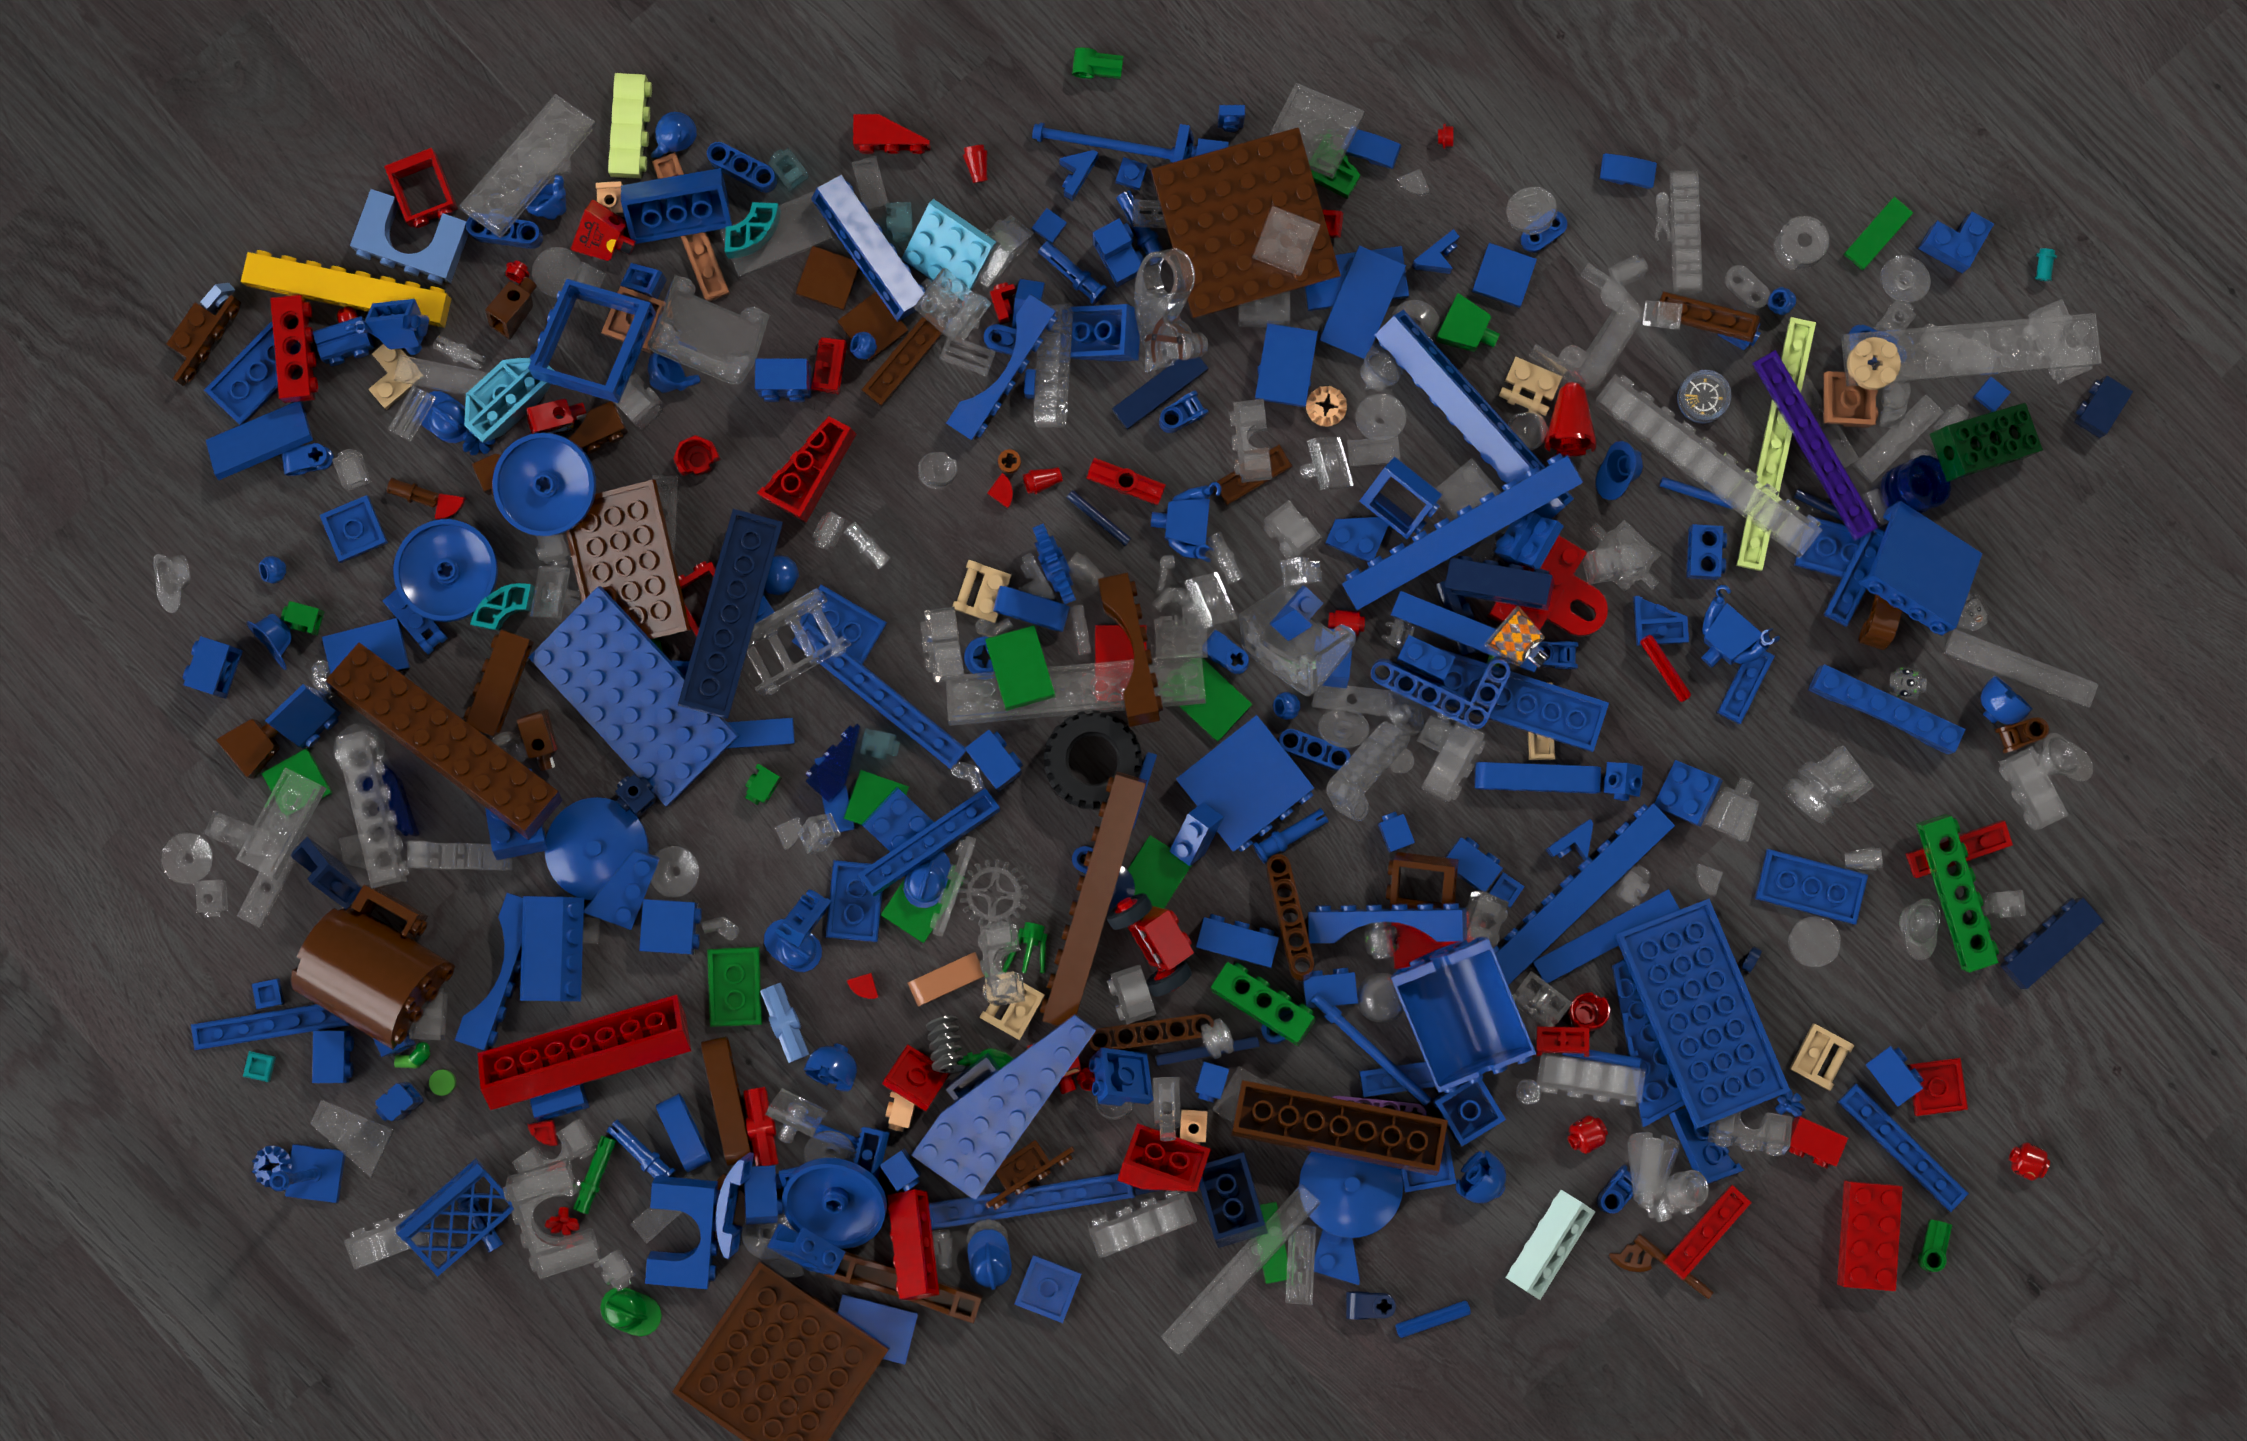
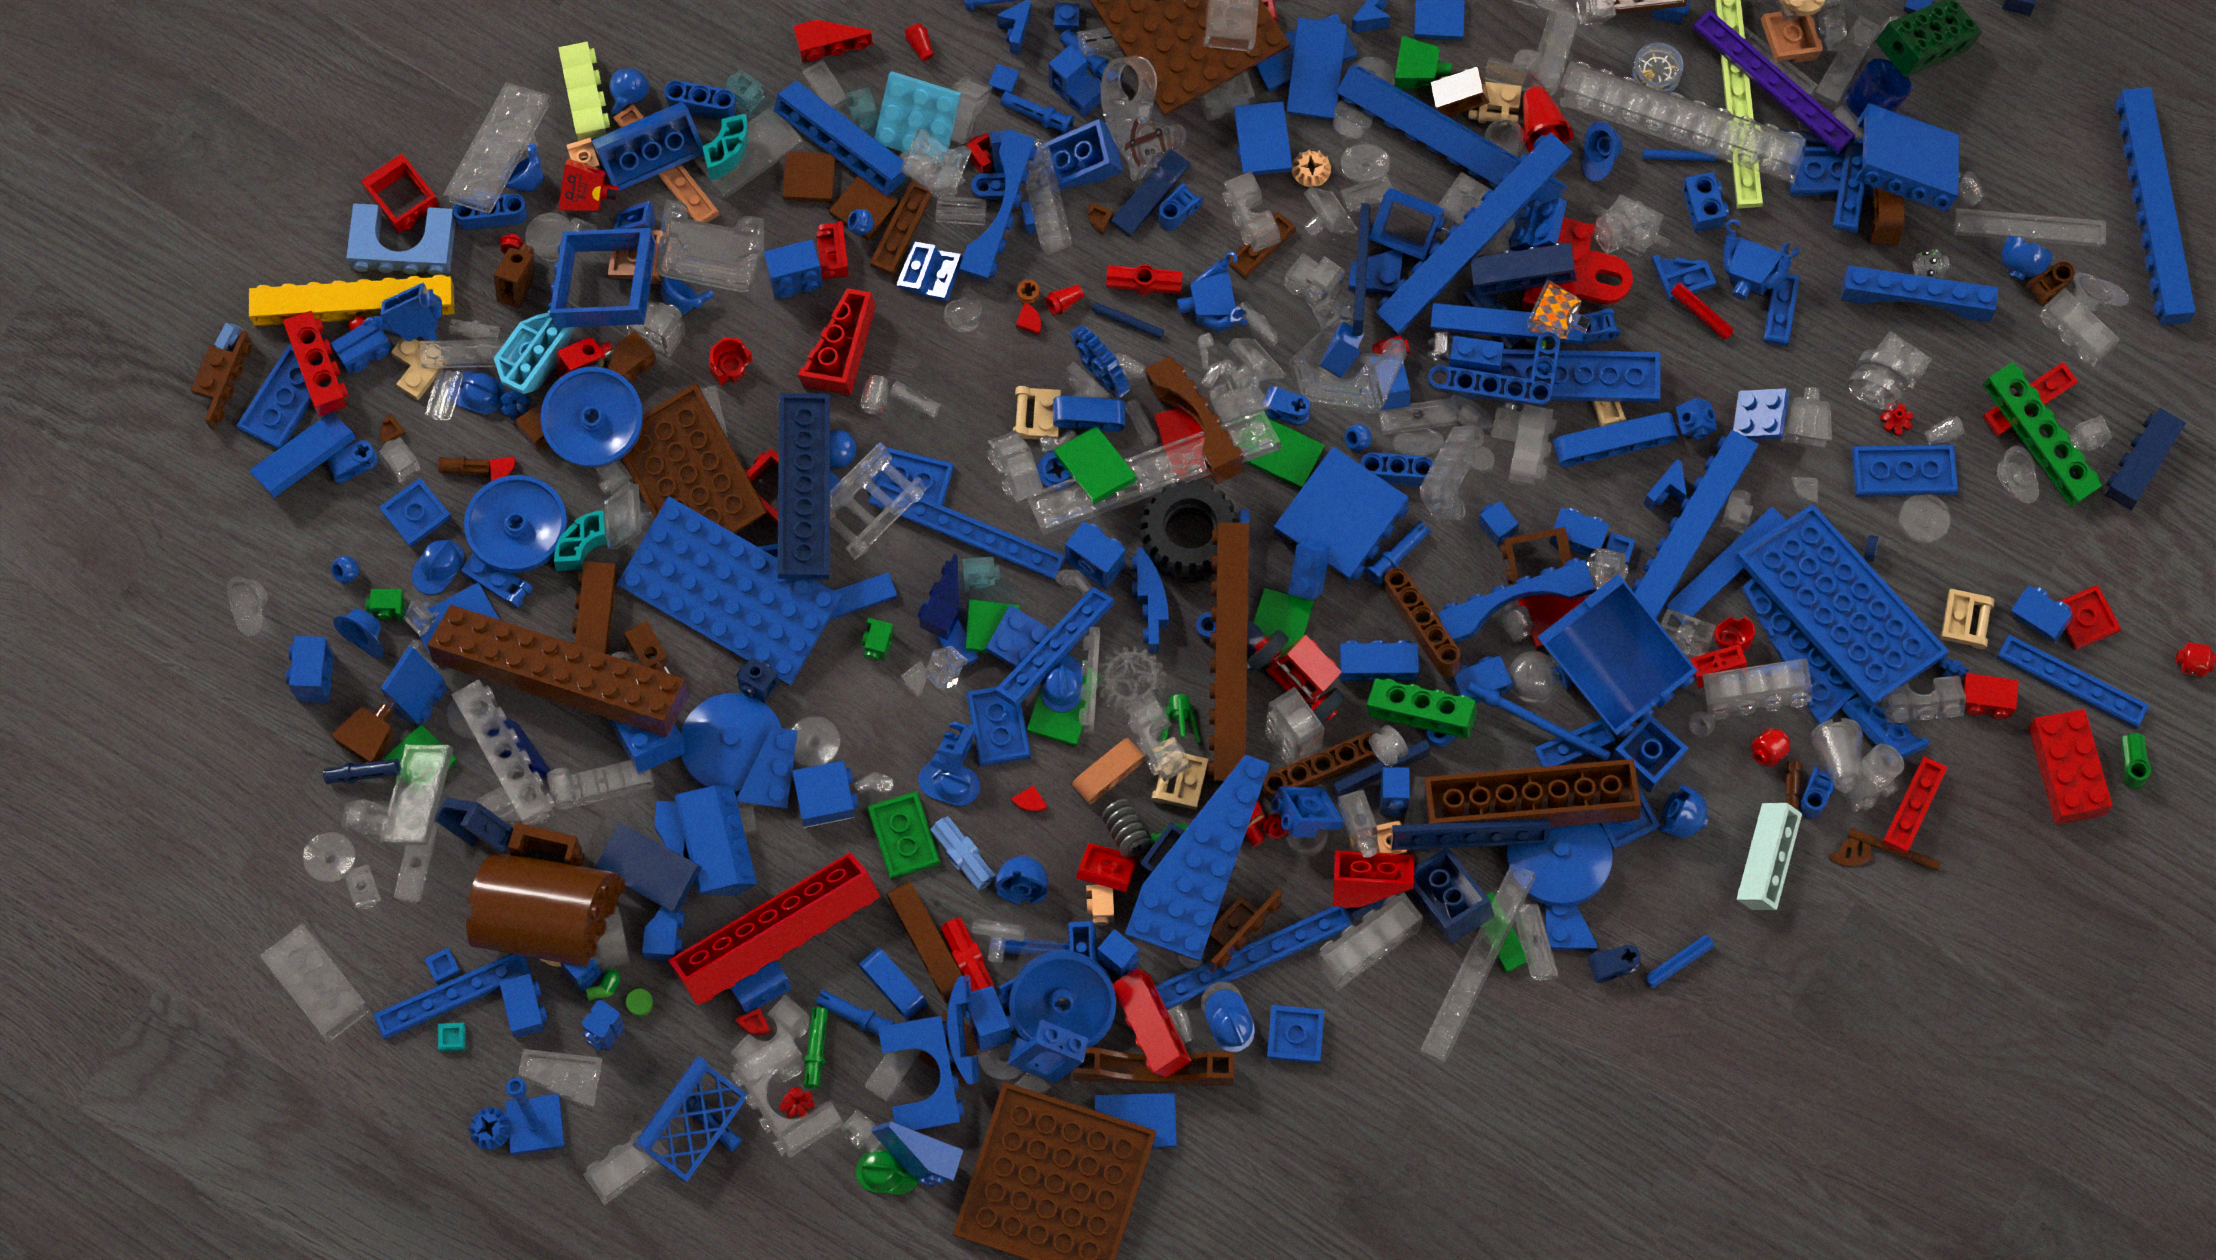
camera: 15 degrees left, 15 degrees down
none -> clear brick [260,923,371,1043]
none -> dark blue pin [323,759,402,784]
none -> reddish brown tile [380,413,406,449]
none -> clear tile [404,599,439,636]
none -> blue piece [412,540,465,595]
none -> dark blue tile [595,822,702,913]
none -> blue slope [871,1121,963,1188]
none -> slope [897,242,963,302]
none -> reddish brown tile [1088,202,1113,235]
none -> blue slope [1131,547,1169,653]
none -> dark blue tile [1352,203,1371,336]
none -> dark blue tile [1390,818,1550,850]
none -> brick [1431,67,1490,117]
none -> reddish brown axle [1785,760,1802,810]
none -> red plant [1880,404,1913,436]
none -> blue brick [2114,87,2196,325]

